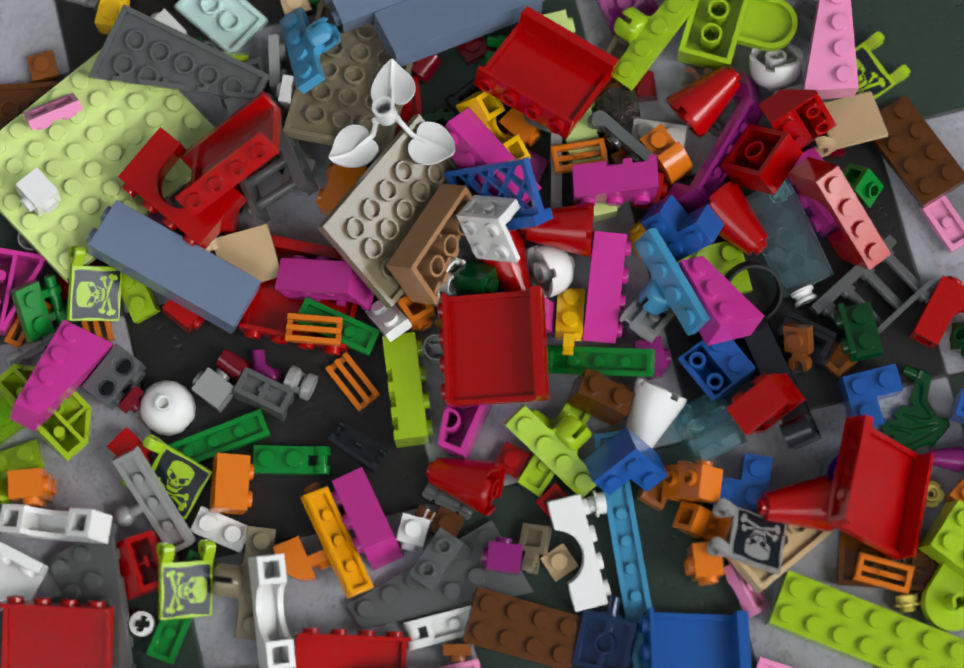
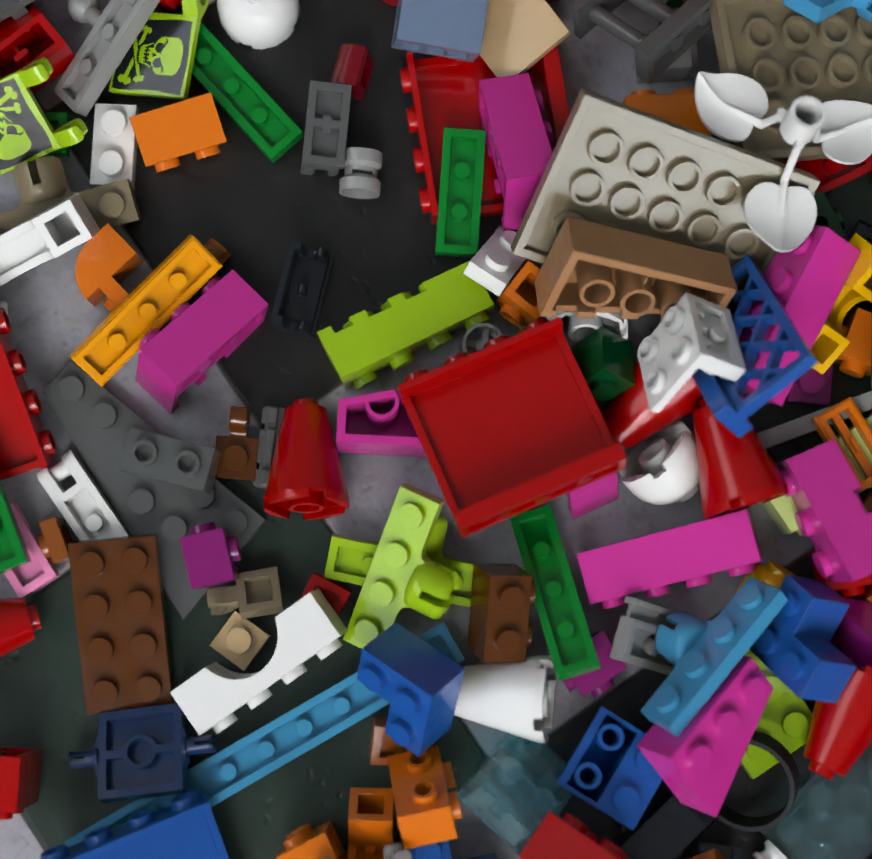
camera: 65 degrees right, 5 degrees up
light grey brick [192,367,234,413] -> none
magenta arm [251,350,282,382] -> none
green plate [253,445,331,476] -> none
orange tile [285,313,343,346] -> none
orange tile [325,352,380,412] -> none
white brick [396,513,431,552] -> none
red plate [496,442,531,480] -> none
yellow hinge [555,288,585,355] -> none
white plate [587,490,607,517] -> none

